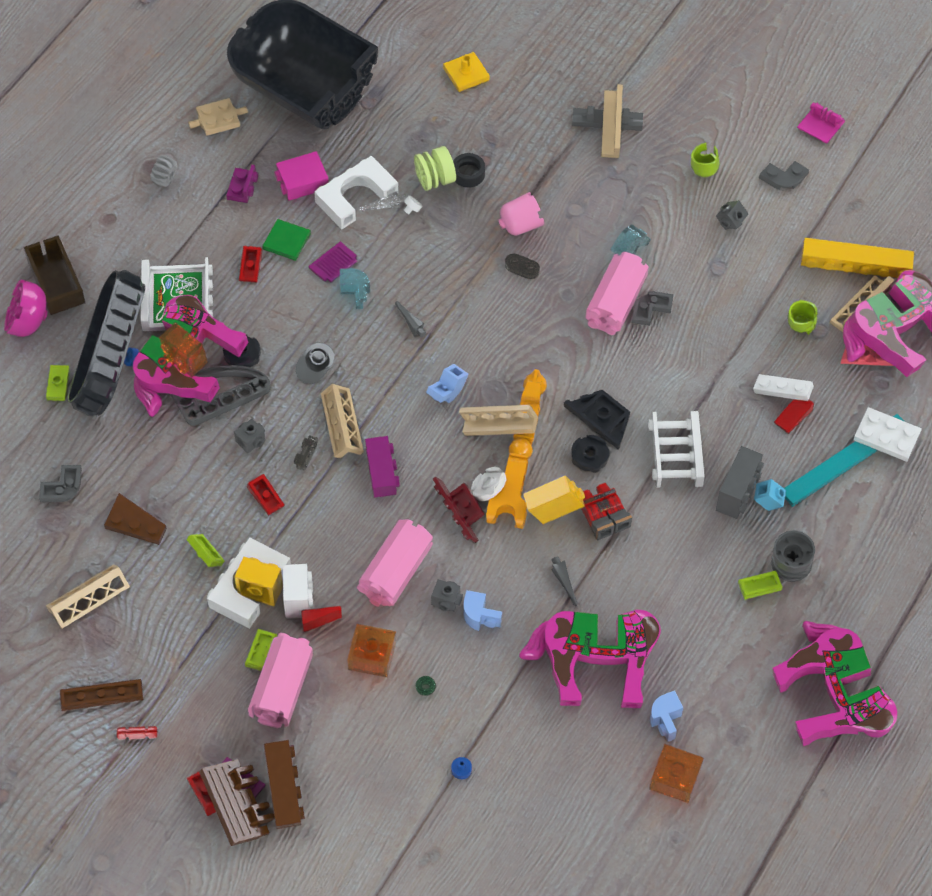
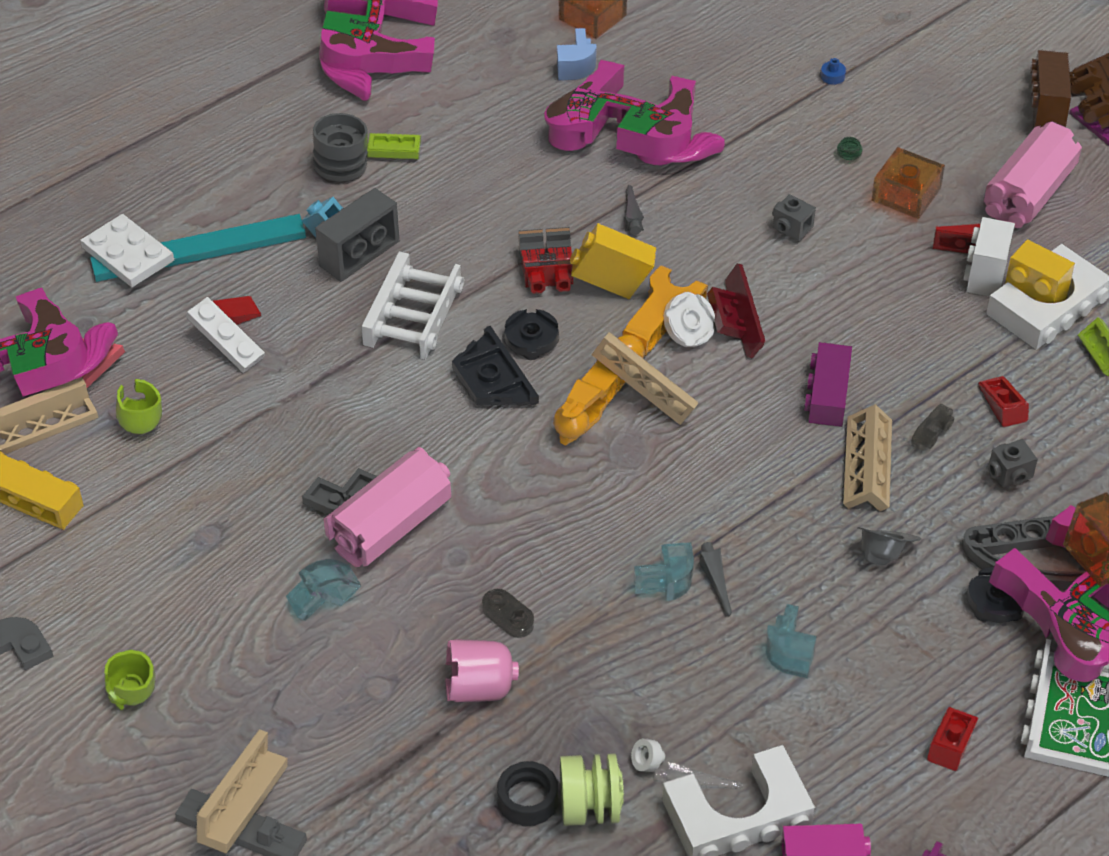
camera: 160 degrees left, 10 degrees down
lime plate [245,629,277,671] -> none
green tile [262,219,311,261] -> none
magenta window [308,241,358,282] -> none
bright pink brick [357,519,433,607] -> none
light blue brick [426,364,469,403] -> none
light blue brick [463,590,502,631] -> none
dark grey brick [716,200,748,230] -> none
none -> clear light blue brick [634,542,694,601]

